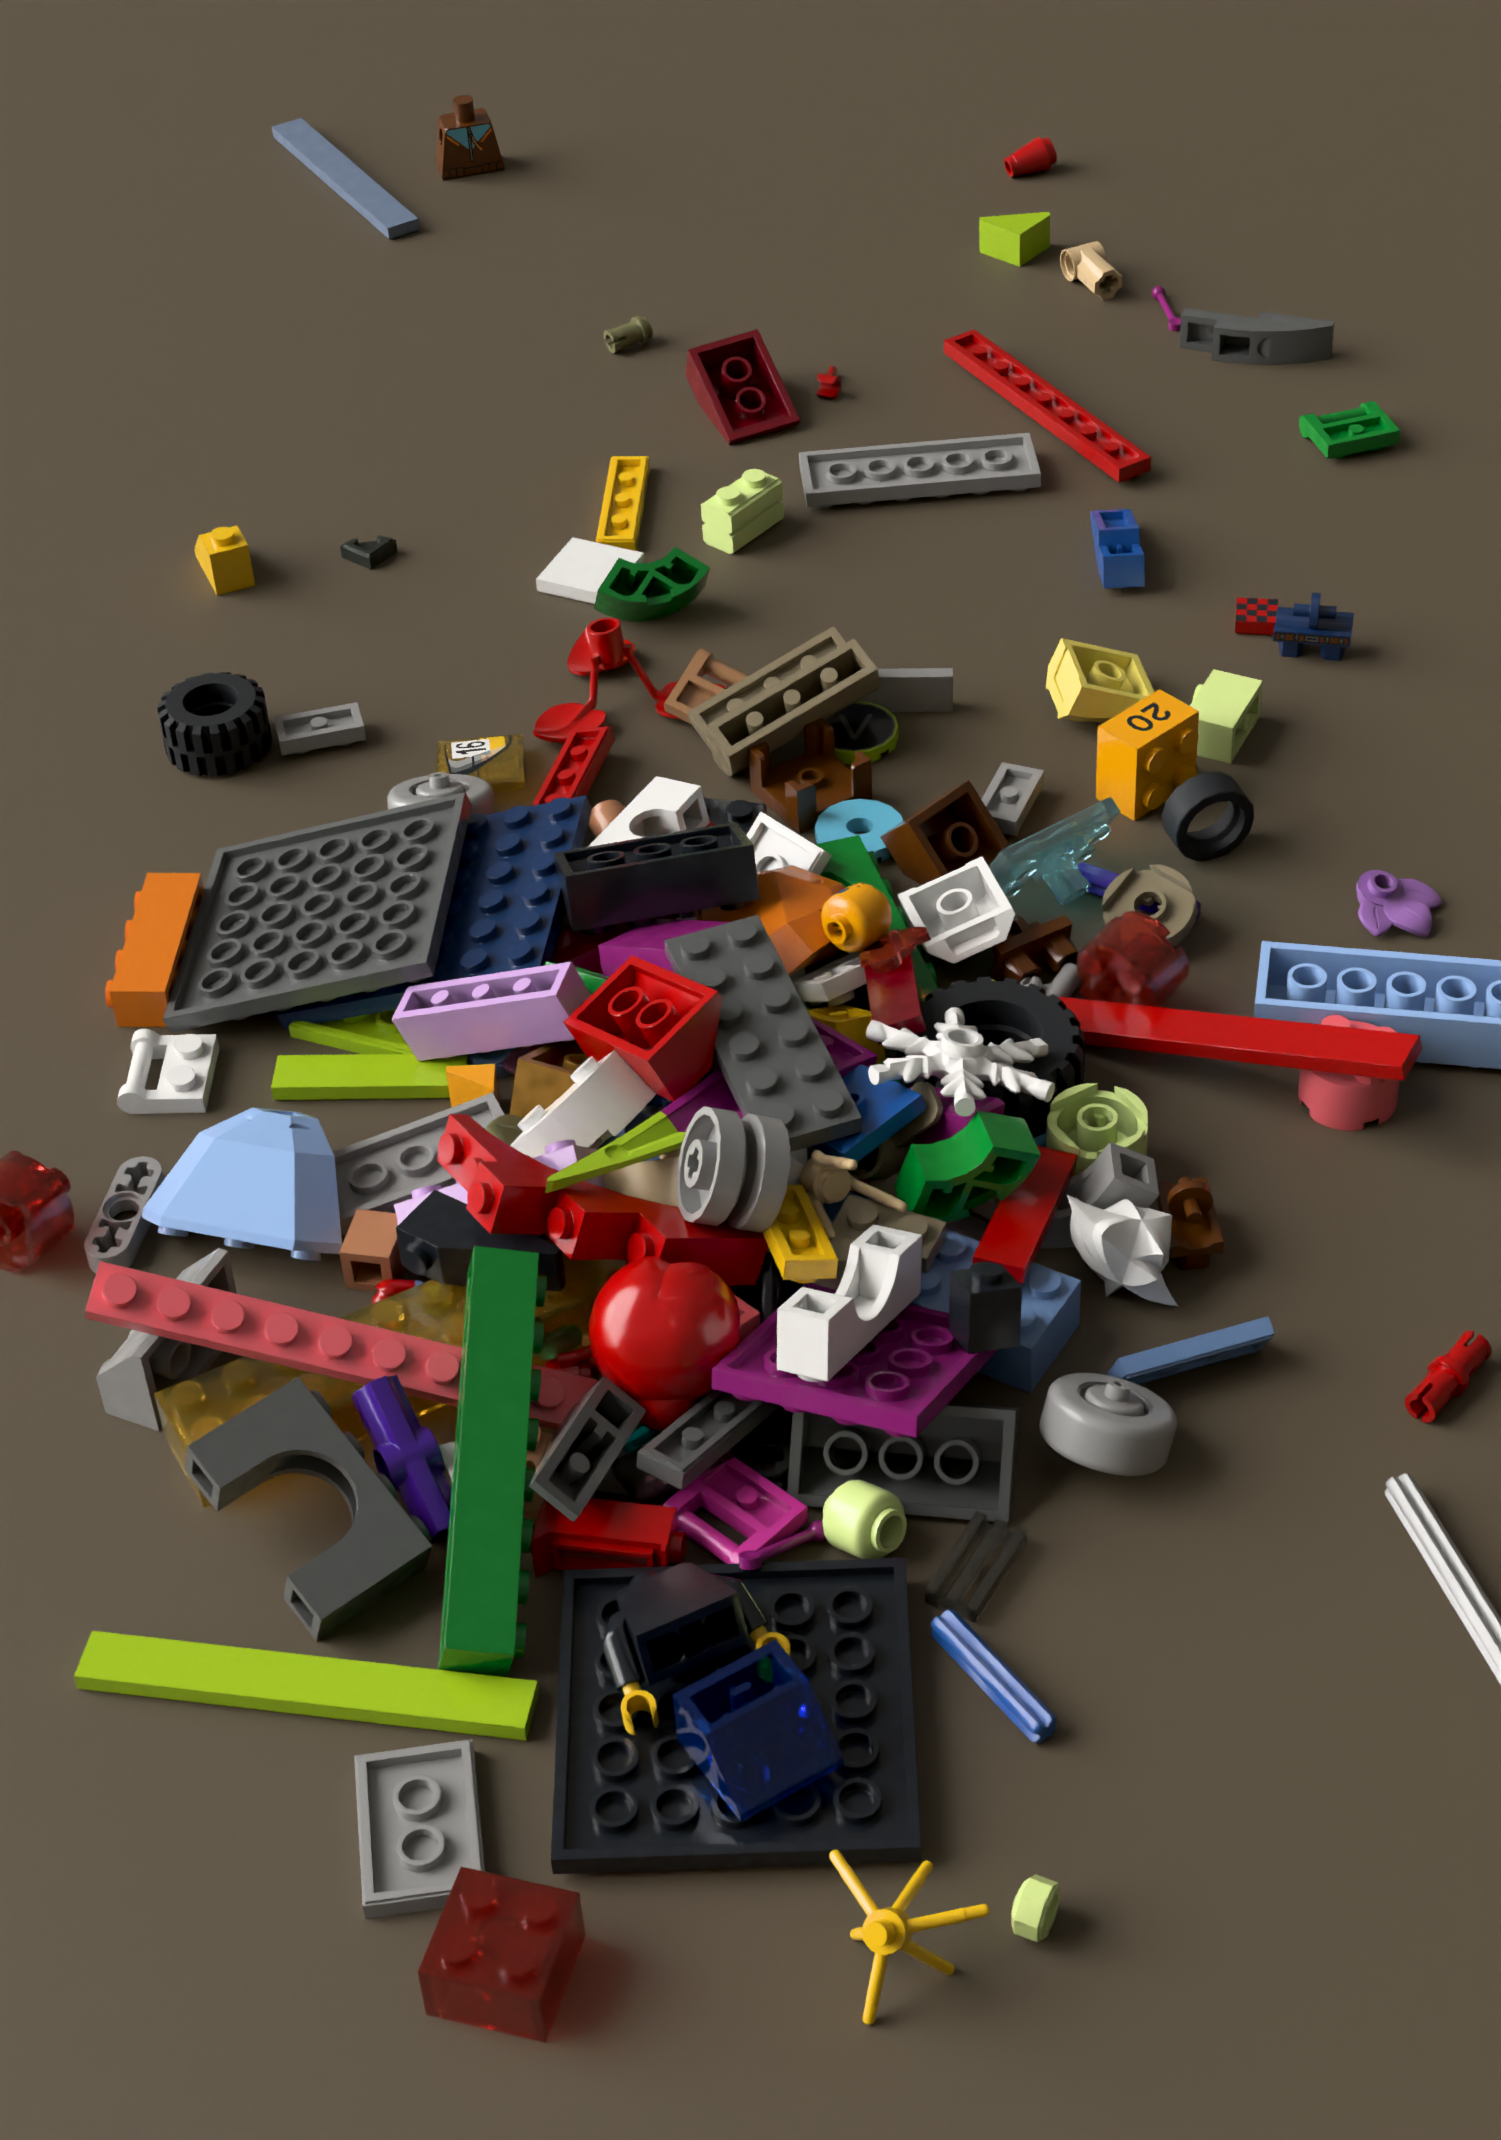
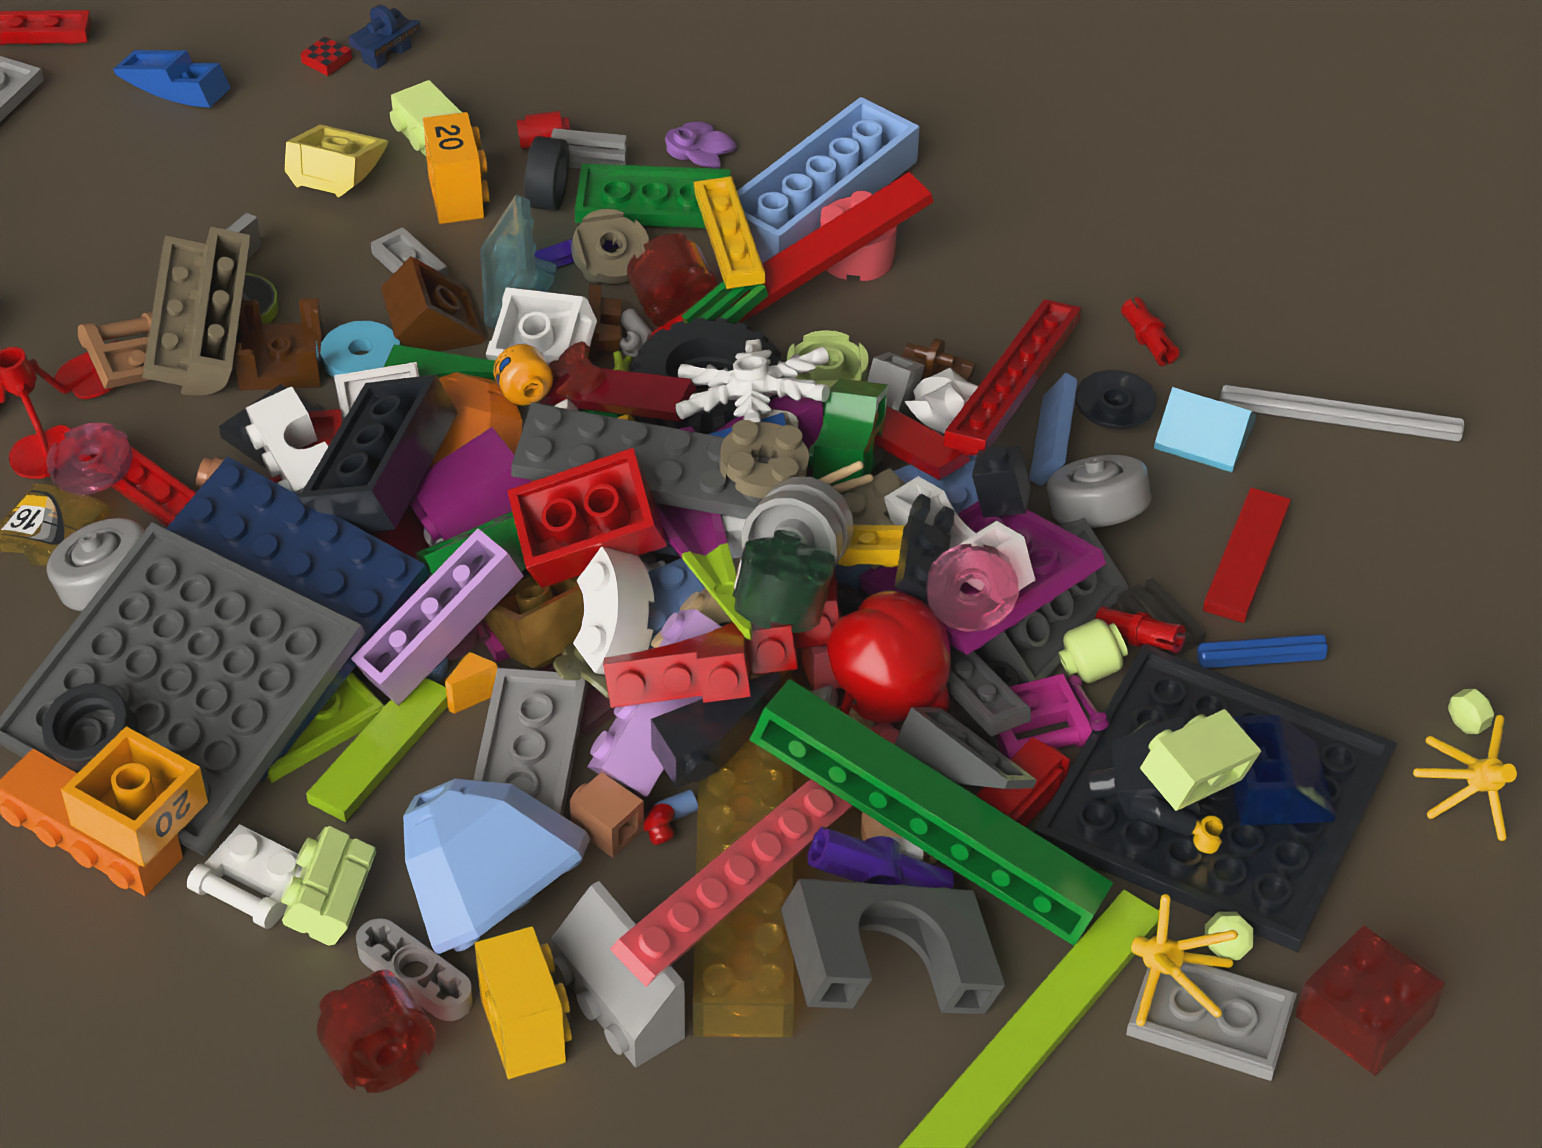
camera: 65 degrees left, 5 degrees up
none -> black tyre [42,683,139,773]
none -> clear pink tile [46,423,133,495]
none -> light orange brick [61,726,208,867]
none -> yellowish green brick [280,826,377,946]
none -> yellow brick [474,926,572,1079]
none -> red brick [517,110,570,149]
none -> light grey tile [551,128,628,168]
none -> green plate [575,163,731,229]
none -> green tile [682,281,768,324]
none -> yellow tile [694,177,765,289]
none -> dark tan plate [719,420,809,498]
none -> clear green brick [732,530,836,633]
none -> black hinge [895,493,955,607]
none -> clear pink tile [926,543,1019,632]
none -> red plate [943,299,1081,456]
none -> black dish [1075,370,1156,429]
none -> red pin [1095,606,1186,653]
none -> yellow plant [1131,894,1238,1026]
none -> yellowish green brick [1140,709,1261,811]
none -> medium azure slope [1154,387,1257,472]
none -> red tile [1202,487,1291,623]
none -> yellowish green tile [1205,912,1253,960]

